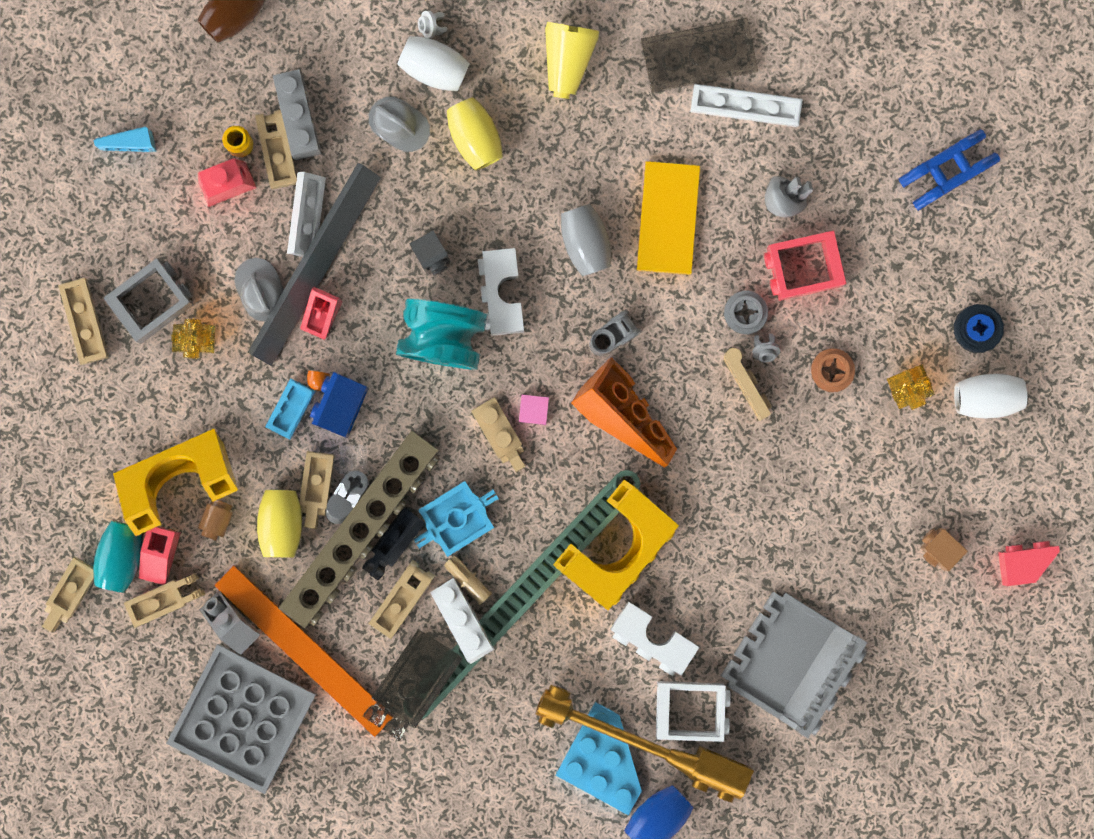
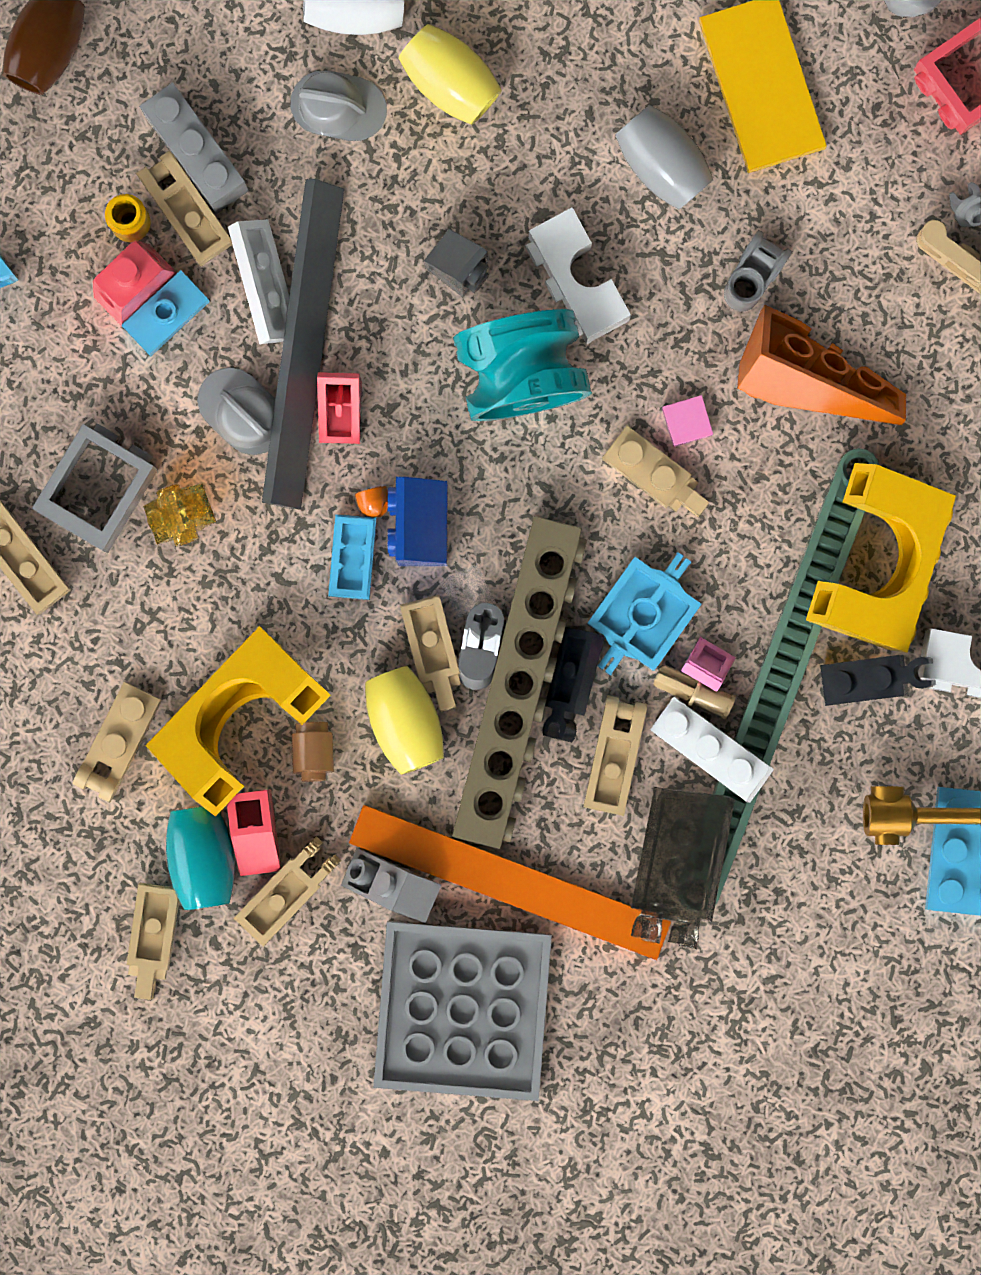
camera: 20 degrees left, 0 degrees up
light grey gear [724,291,768,335] -> none
none -> tan plate [73,682,162,803]
none -> medium azure plate [121,270,210,357]
none -> bright pink tile [681,637,736,692]
none -> black plate [820,655,936,706]

